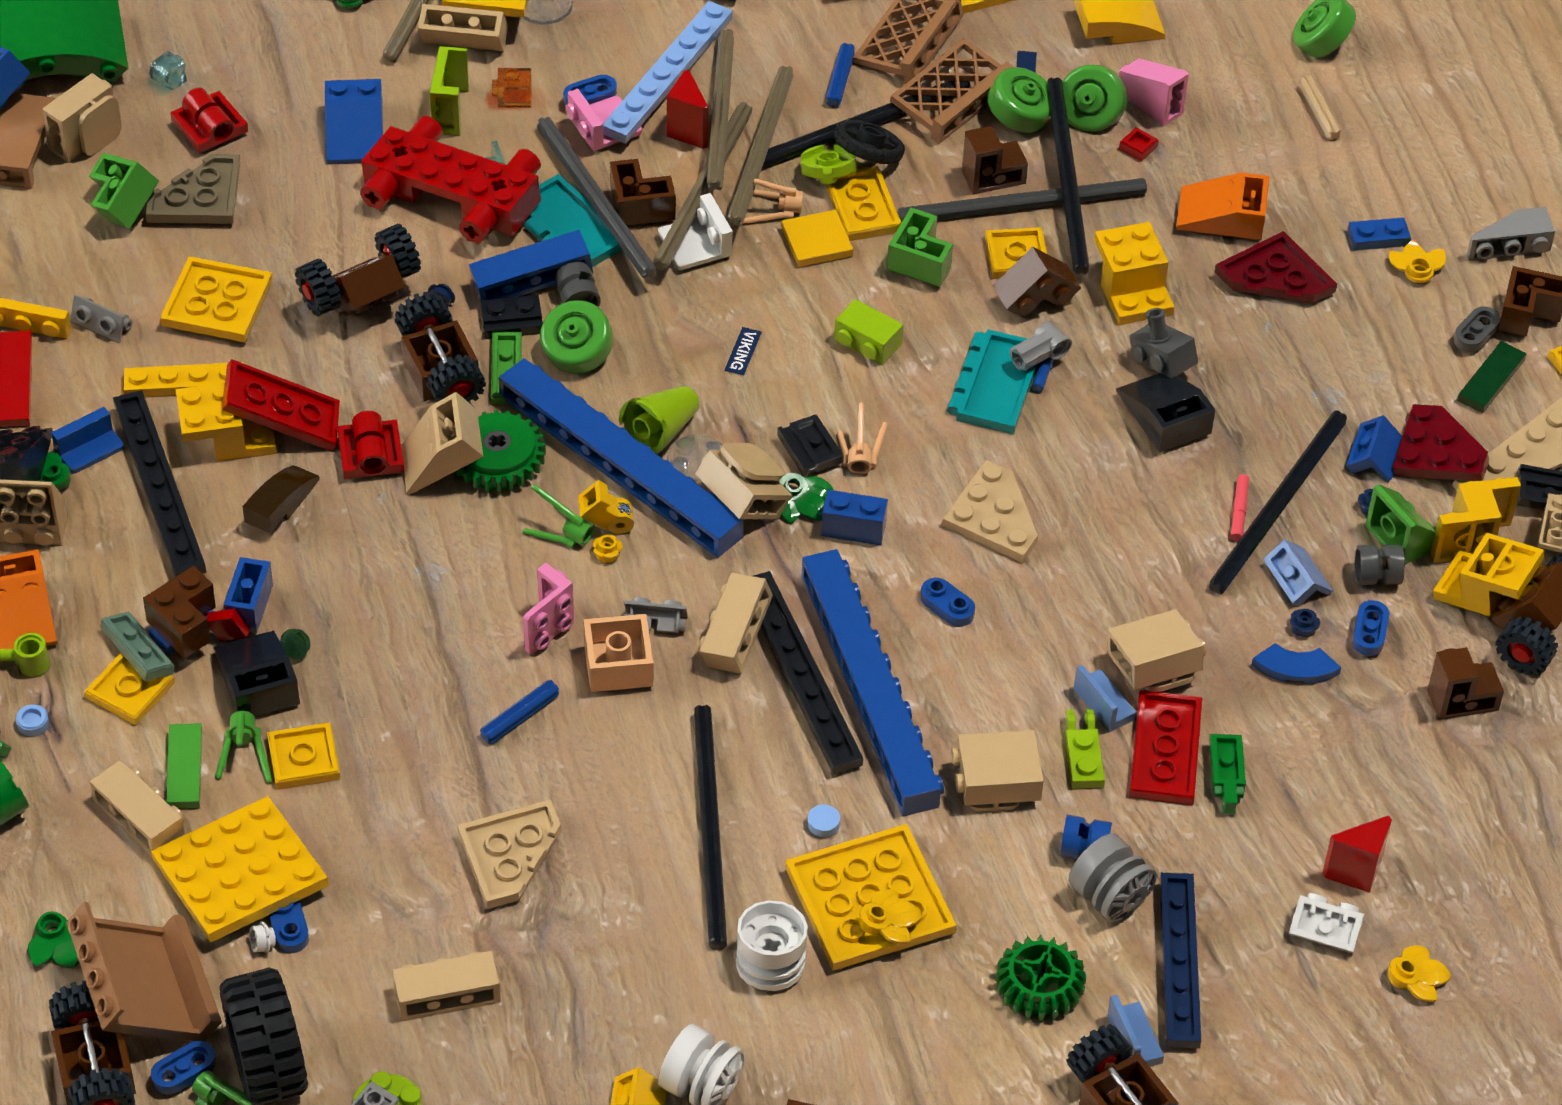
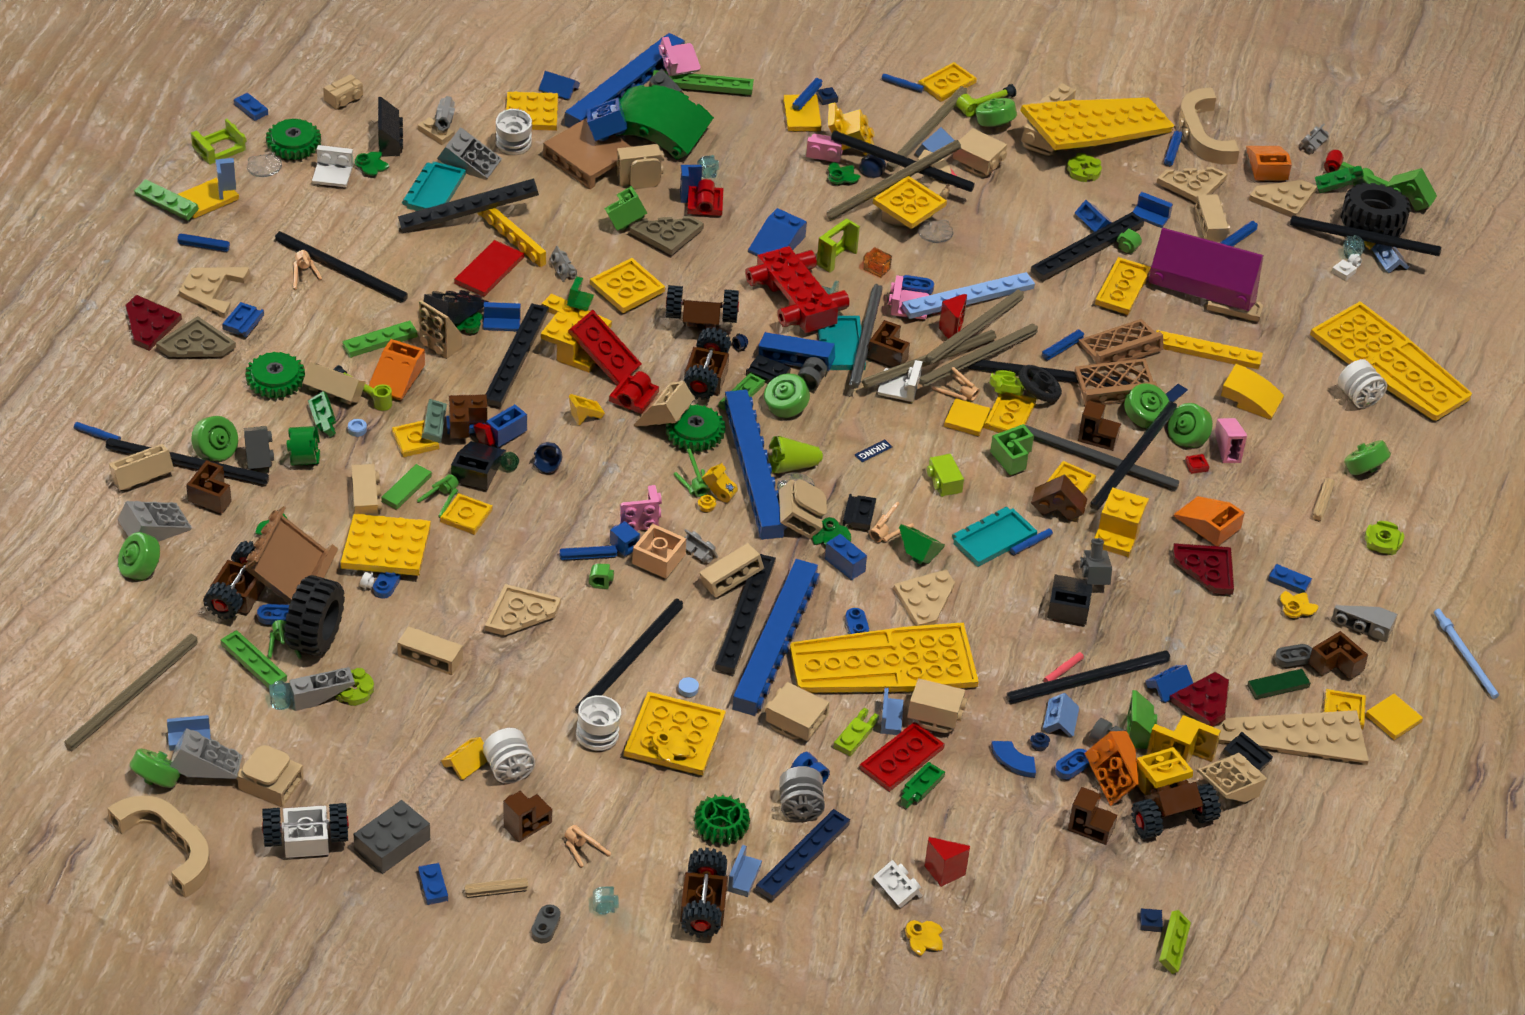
camera: 35 degrees right, 5 degrees down
dark brown slope [242,465,320,533] -> none
tan brick [417,4,508,52] -> none
light grey piece [1010,321,1072,371] -> none
none -> dark blue hair [534,442,563,473]
none -> green panel [567,276,594,311]
none -> yellow slope [569,394,605,425]
none -> bright green plate [589,564,614,589]
none -> blue brick [610,521,640,556]
none -> blue panel [680,165,702,203]
none -> yellow wing [790,622,979,693]
none -> green slope [899,524,945,565]
none -> orange slope [1085,731,1139,806]
none -> lime plate [1365,521,1404,555]

